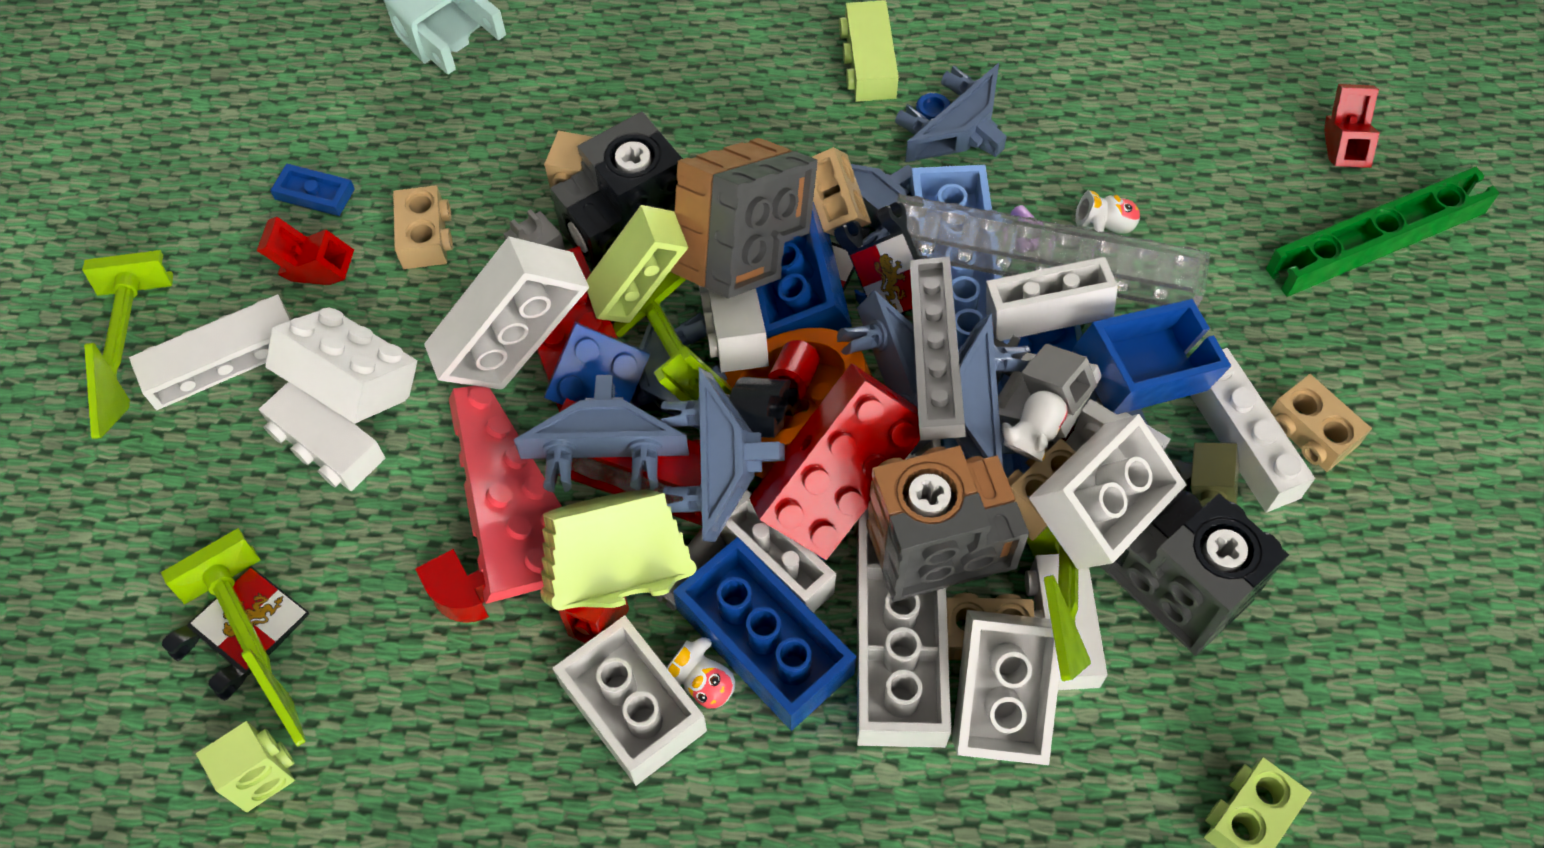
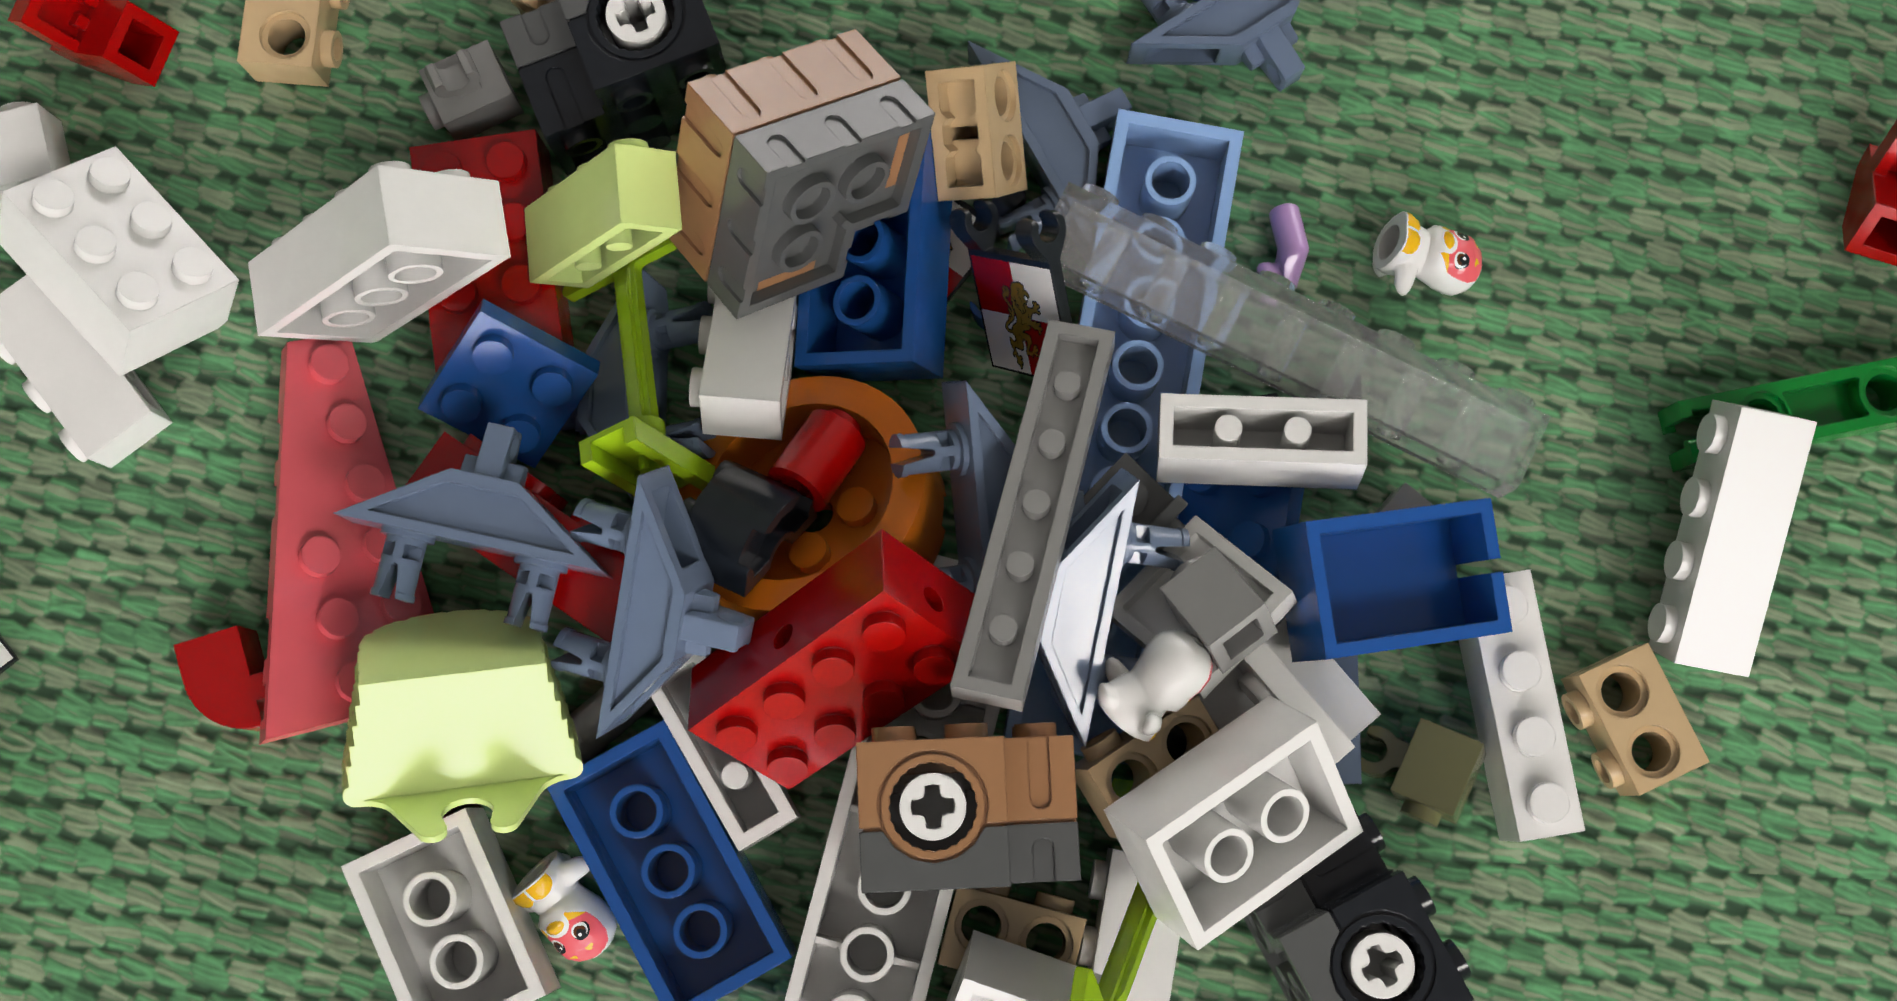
camera: 10 degrees right, 20 degrees up
none -> white brick [1648,399,1817,677]

